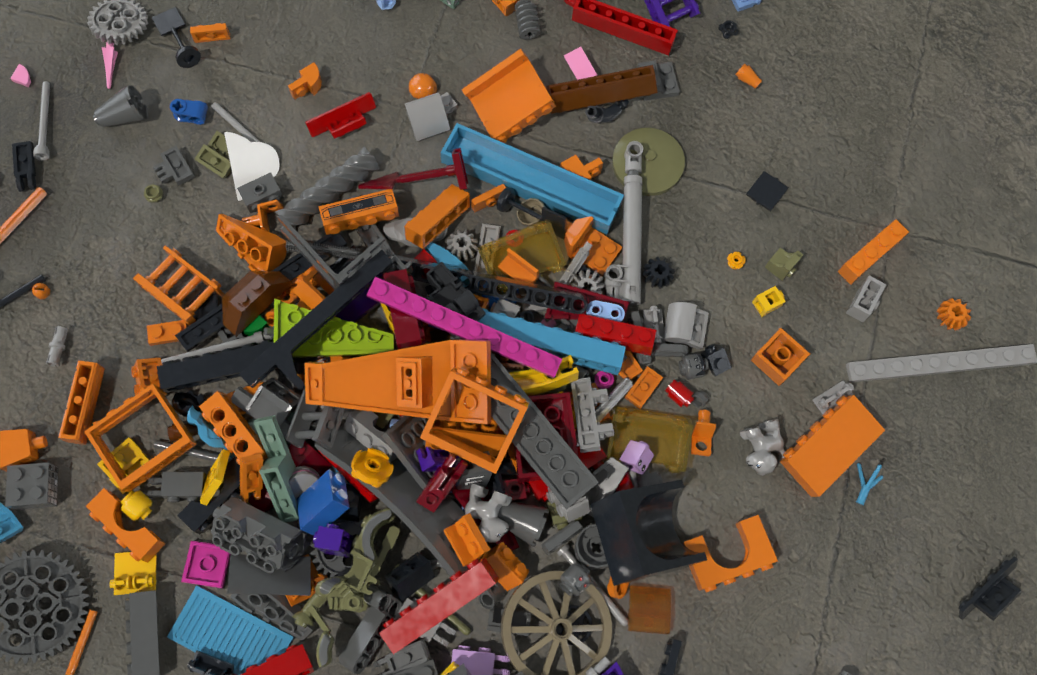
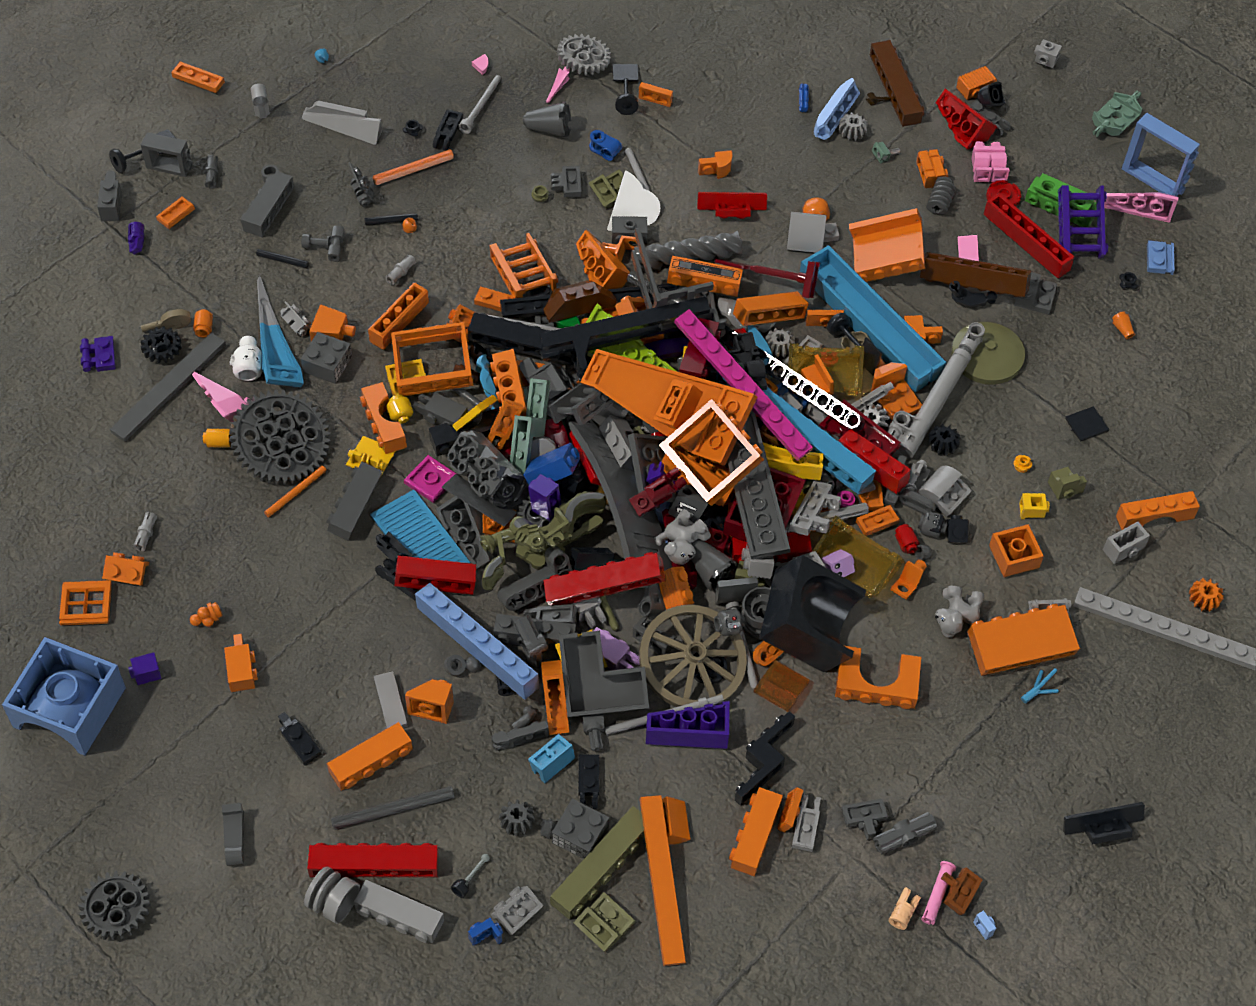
camera: 30 degrees right, 15 degrees down
light orange plate [351,448,394,488] -> none
orange bracket [444,513,491,566] -> none
light blue plate [586,300,625,322] -> none

